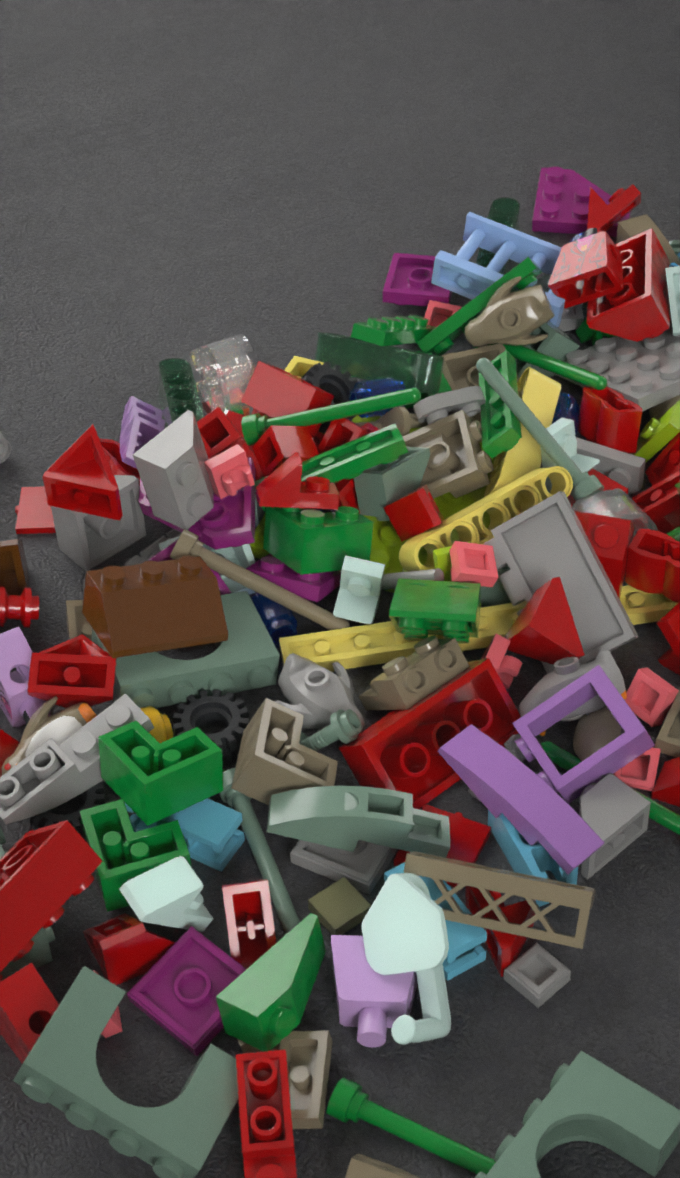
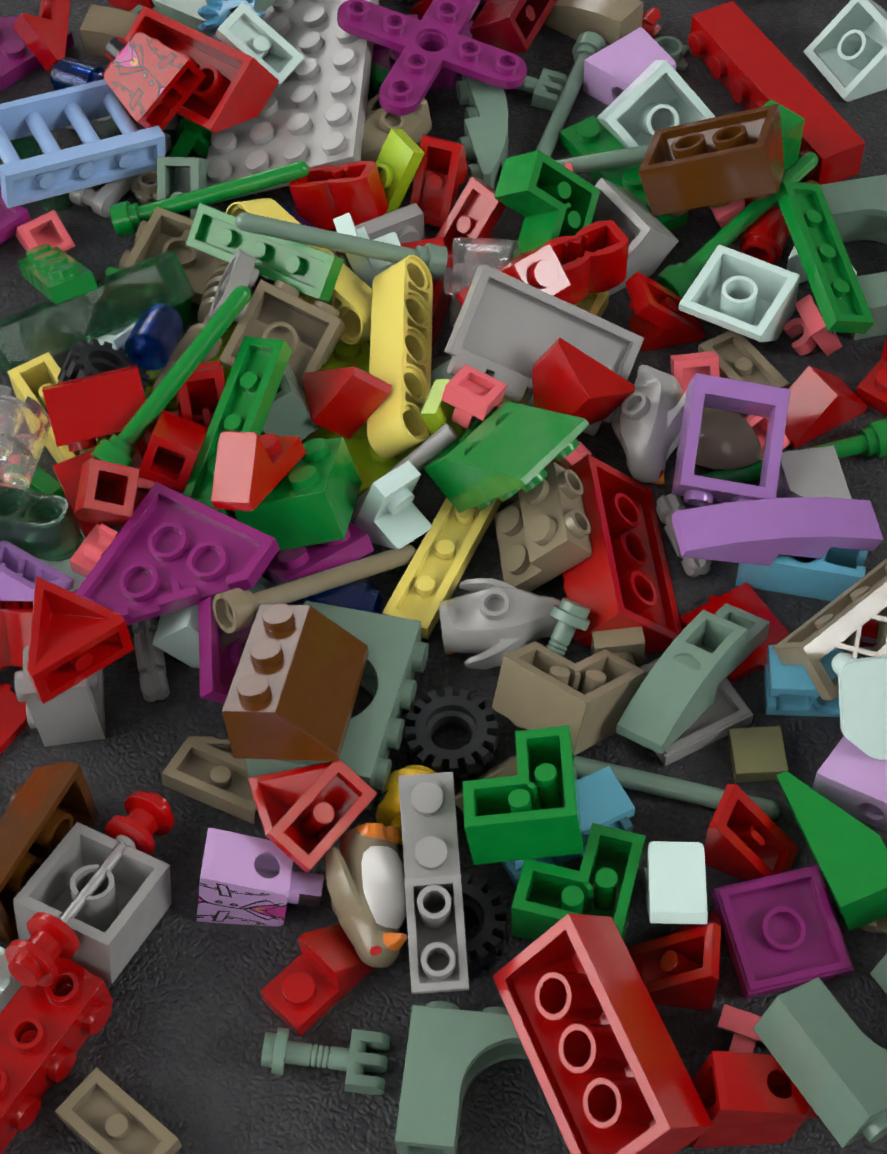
camera: 55 degrees left, 10 degrees up
light grey slope [133,410,214,530] -> none
coral tile [204,444,255,499] -> none
green plate [417,257,542,356] -> none
dark tan animal [464,276,555,347] -> none
none -> dark tan plate [590,626,645,667]

